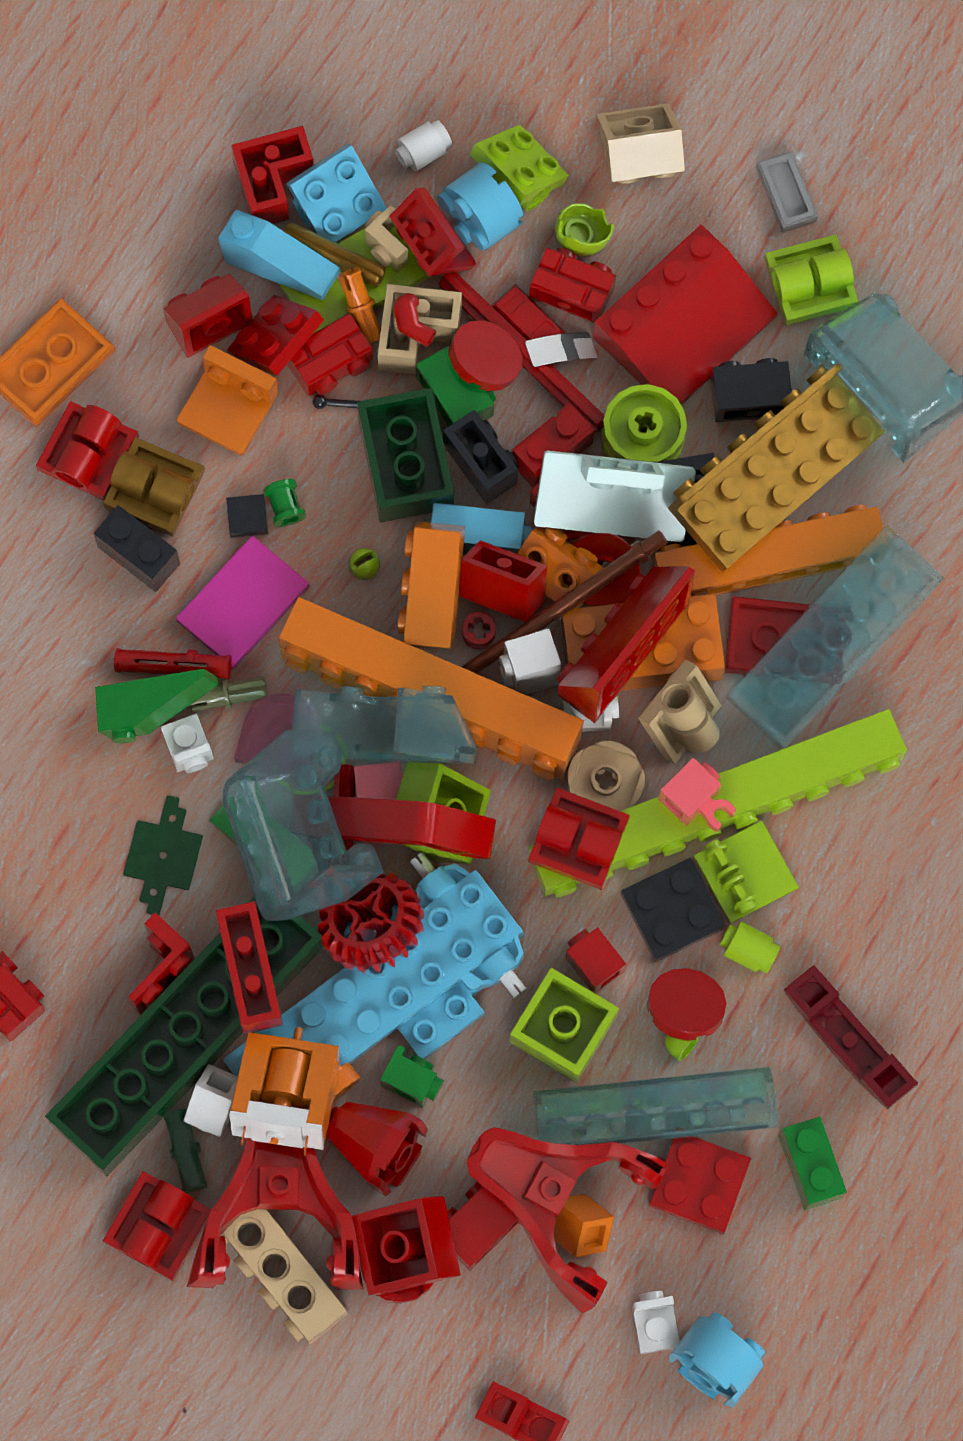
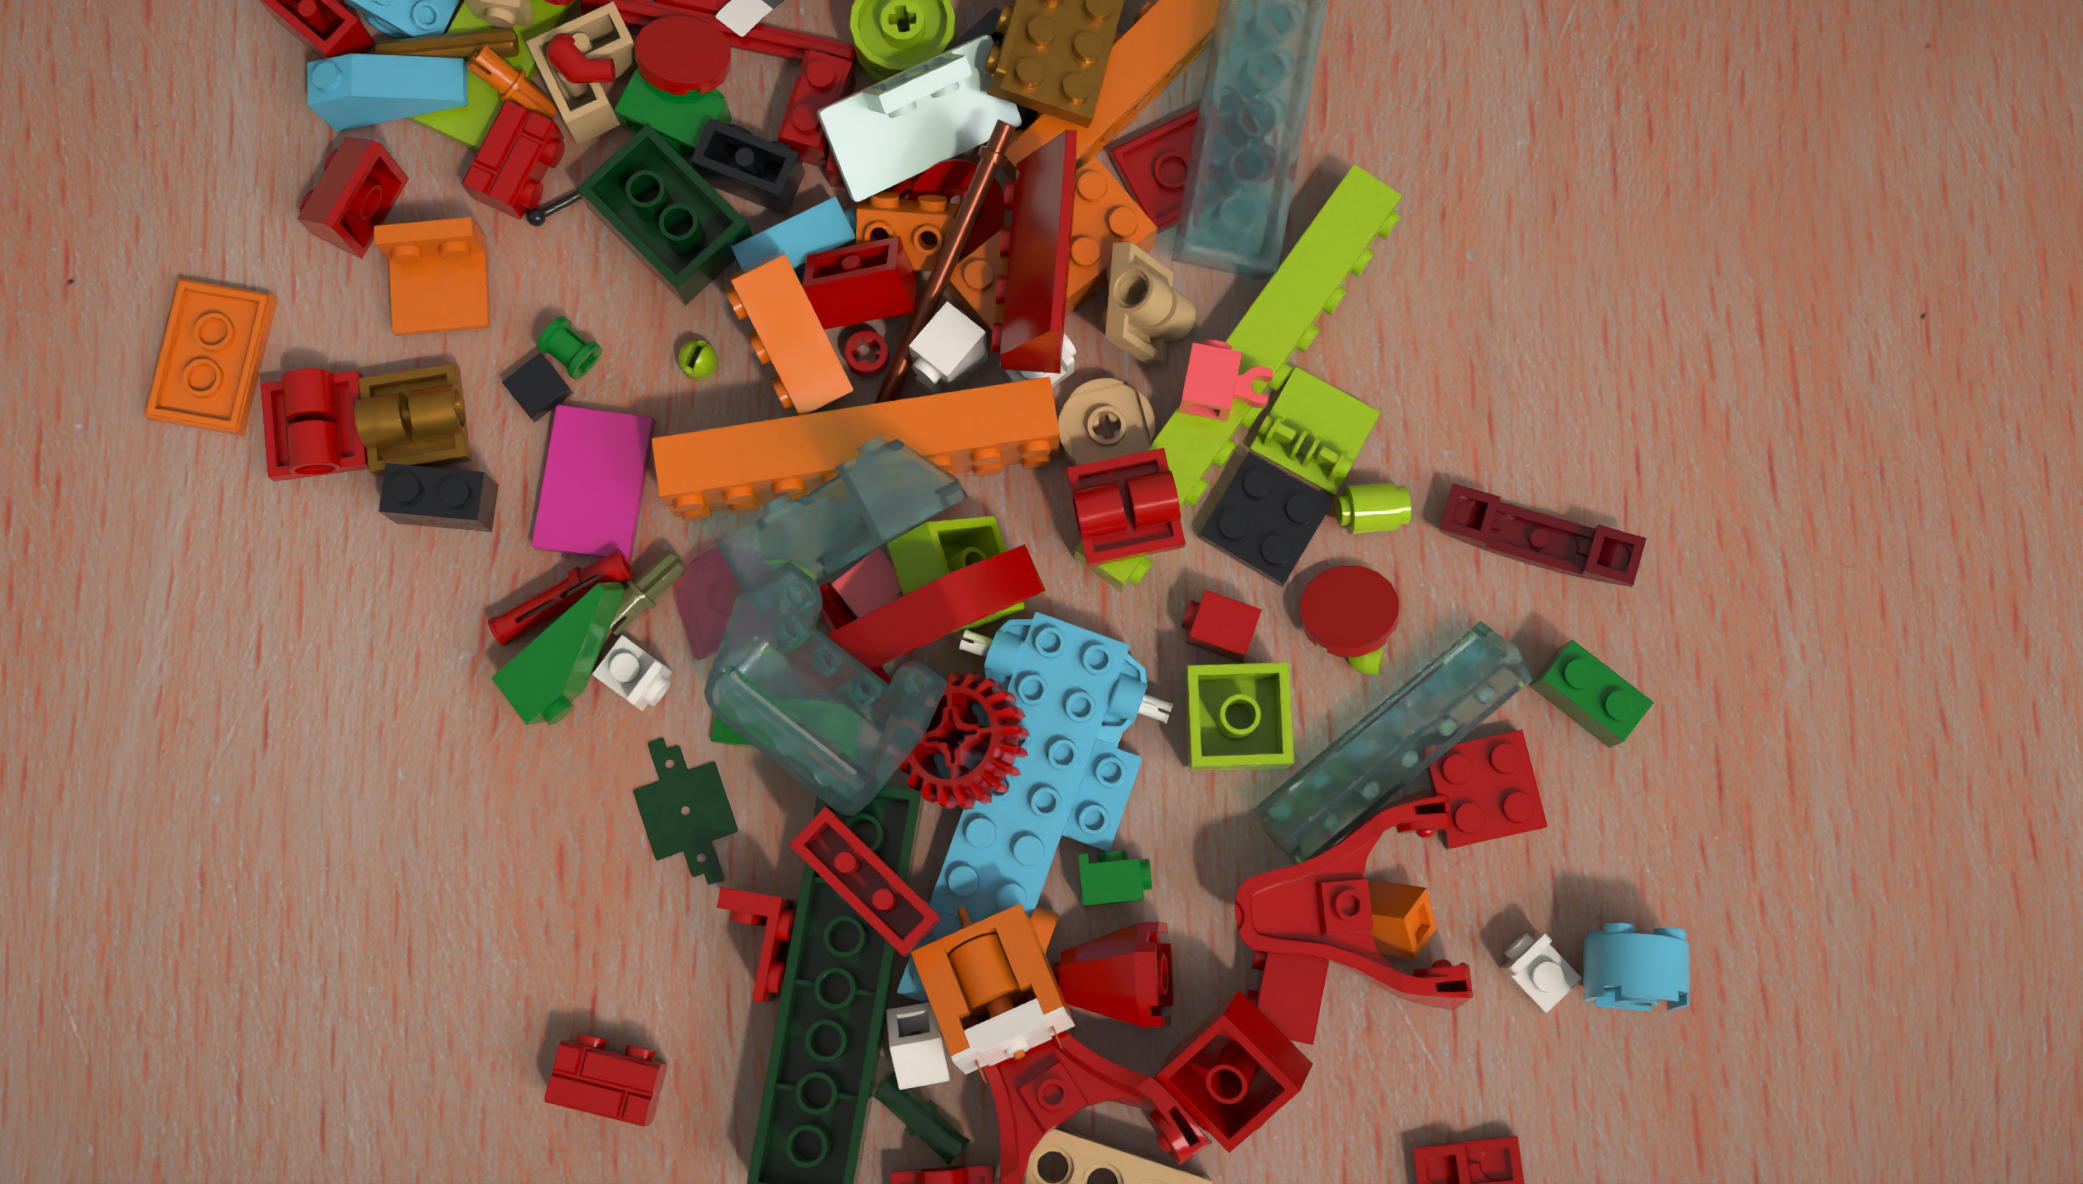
camera: 30 degrees left, 5 degrees up
red plate [227,295,324,376] -> none

